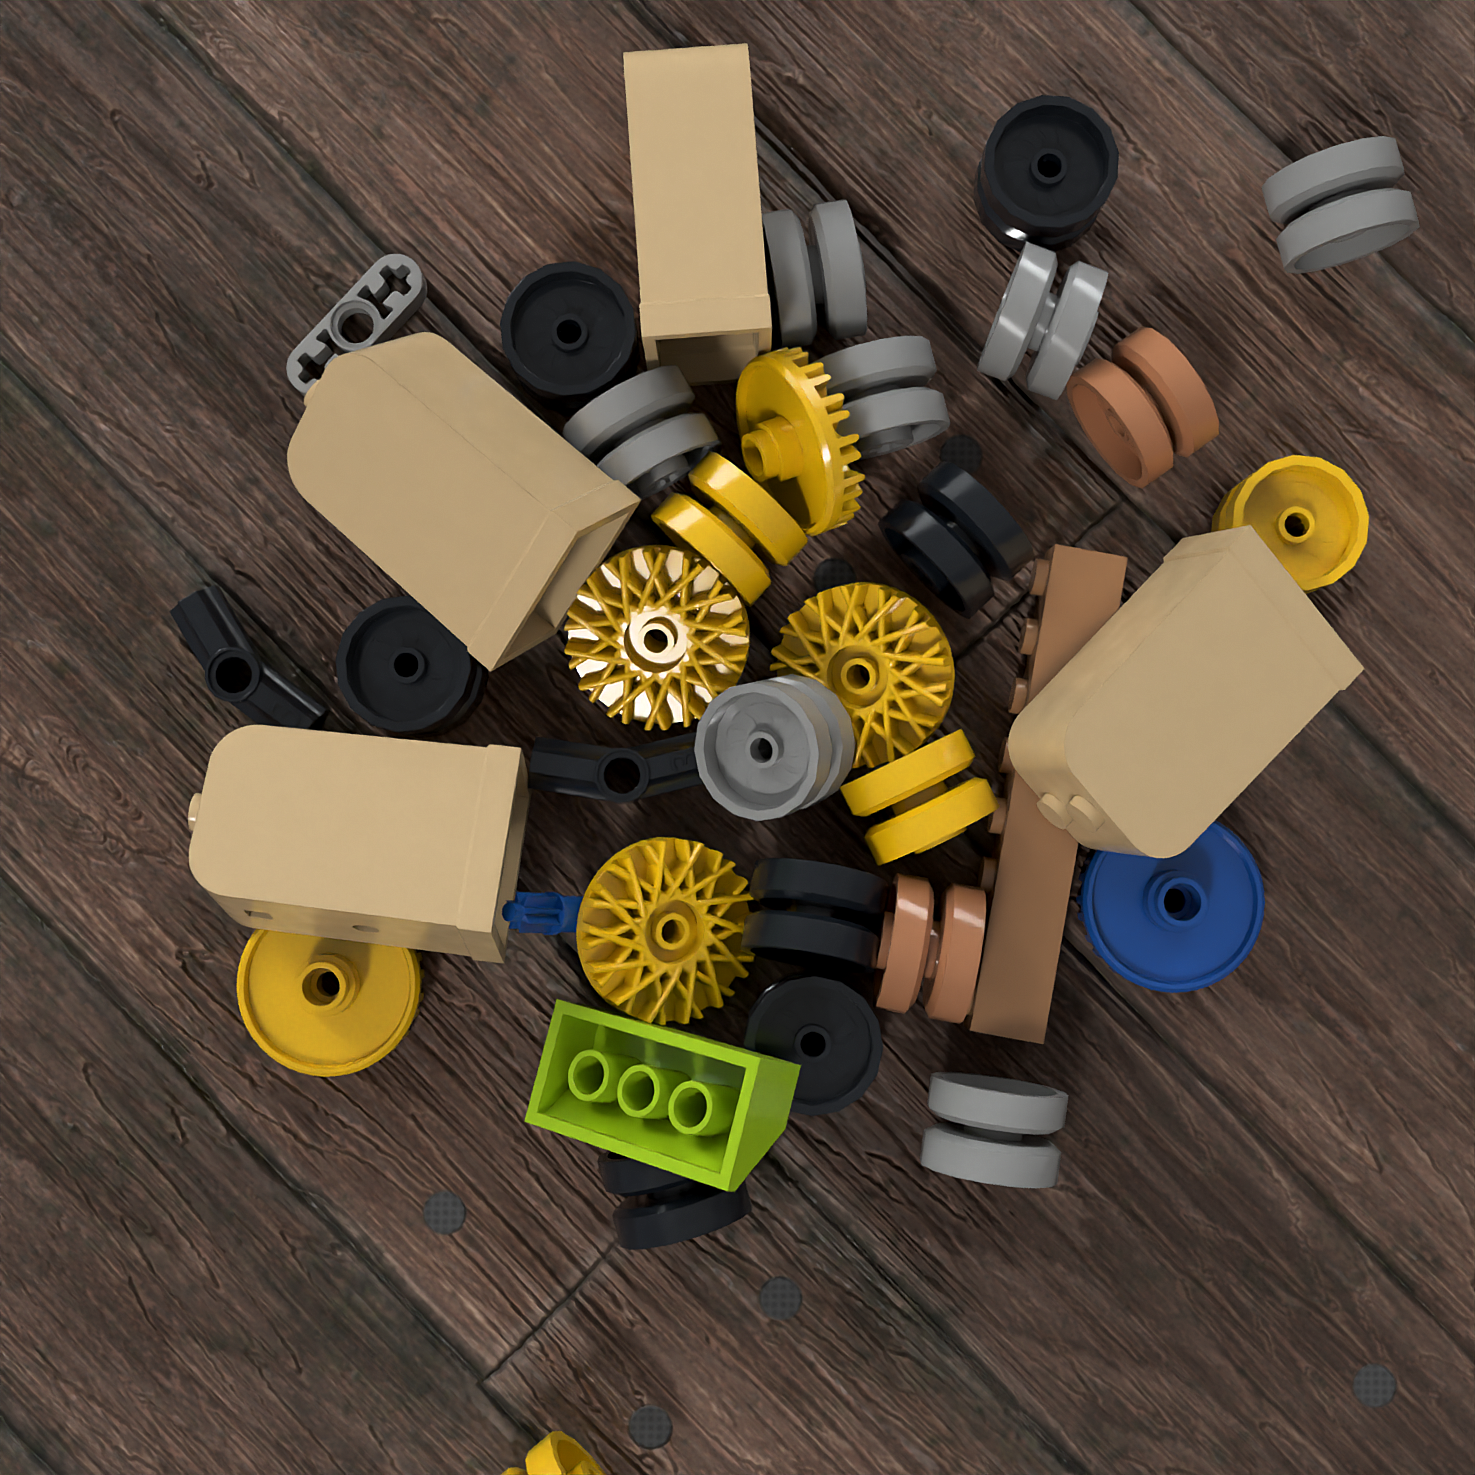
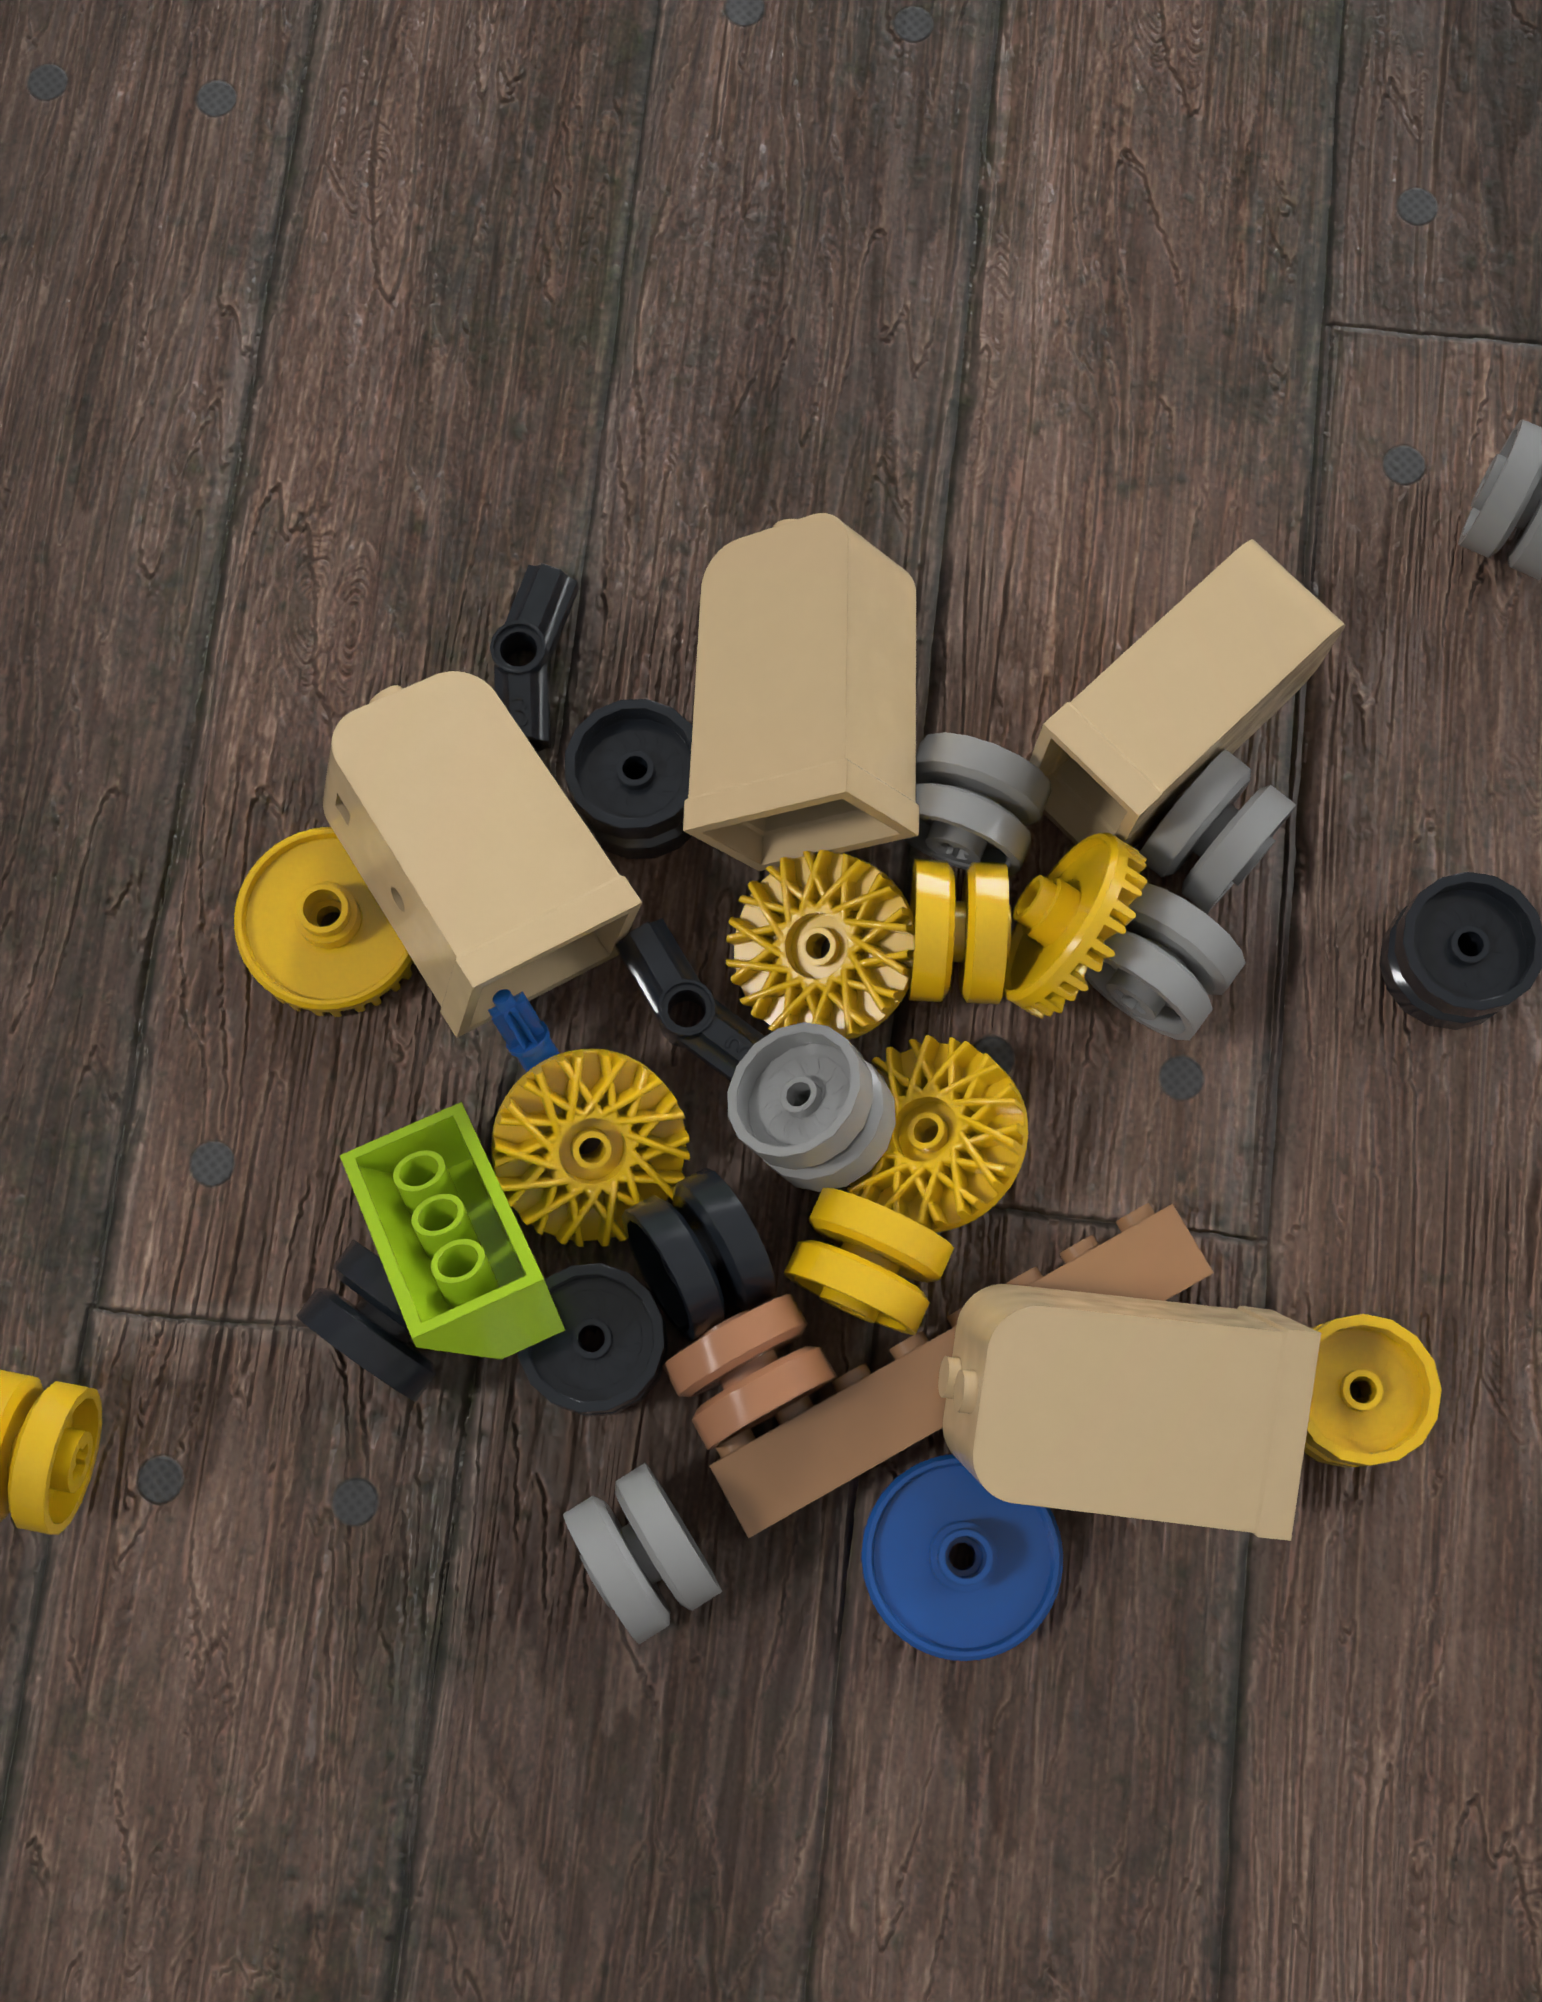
camera: 50 degrees right, 10 degrees down
light grey beam [286,254,427,397] -> none
black wheel [500,261,641,415] -> none
black wheel [878,461,1035,619] -> none
light grey wheel [977,241,1108,400] -> none
nougat wheel [1066,327,1219,489] -> none

